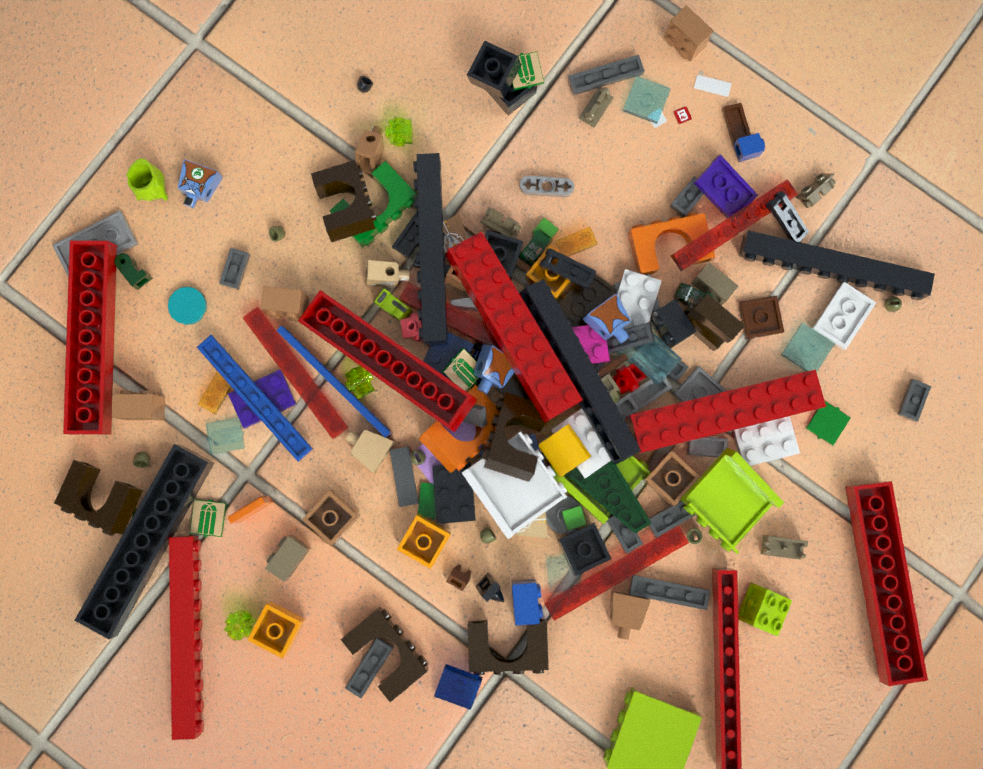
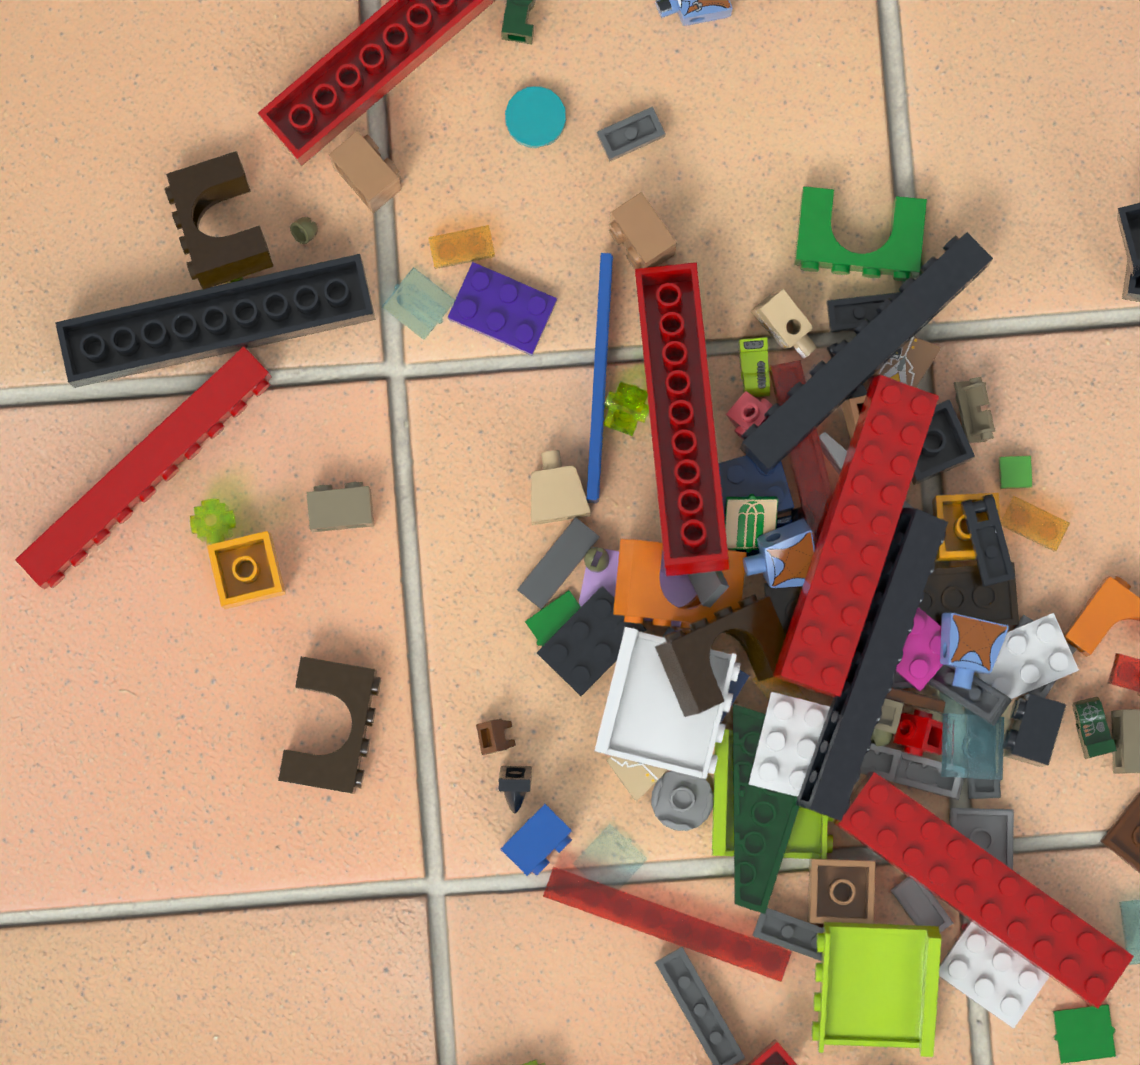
camera: 55 degrees right, 0 degrees up
piece [189,499,227,537] -> none
blue tile [197,335,313,462] -> none
orange tile [227,496,273,524] -> none
clear red plate [243,307,349,440] -> none
olive hinge [269,226,286,242] -> none
medium nougat brick [302,490,361,546] -> none
dark brown arch [311,160,377,243] -> none
dark grey tile [345,638,394,699] -> none
medium nougat torso [355,126,384,174] -> none
black hinge [357,76,373,93] -> none
clear neon green brick [385,117,413,147] -> none
light orange brick [396,512,451,569] -> none
clear blue tile [434,664,483,710] -> none
dark brown arch [468,619,549,676] -> none
olive hinge [480,526,497,544] -> none
dark green leg [519,229,554,267] -> none
light grey beam [520,176,574,197] -> none
yellow tile [538,424,592,477] -> none
black brick [557,523,611,576] -> none
bright green tile [562,506,586,530] -> none
dark grey plate [607,516,643,554] -> none
medium nougat torso [610,591,650,640] -> none
dark brown arch [684,294,745,351] -> none
olive hinge [687,528,703,544] -> none

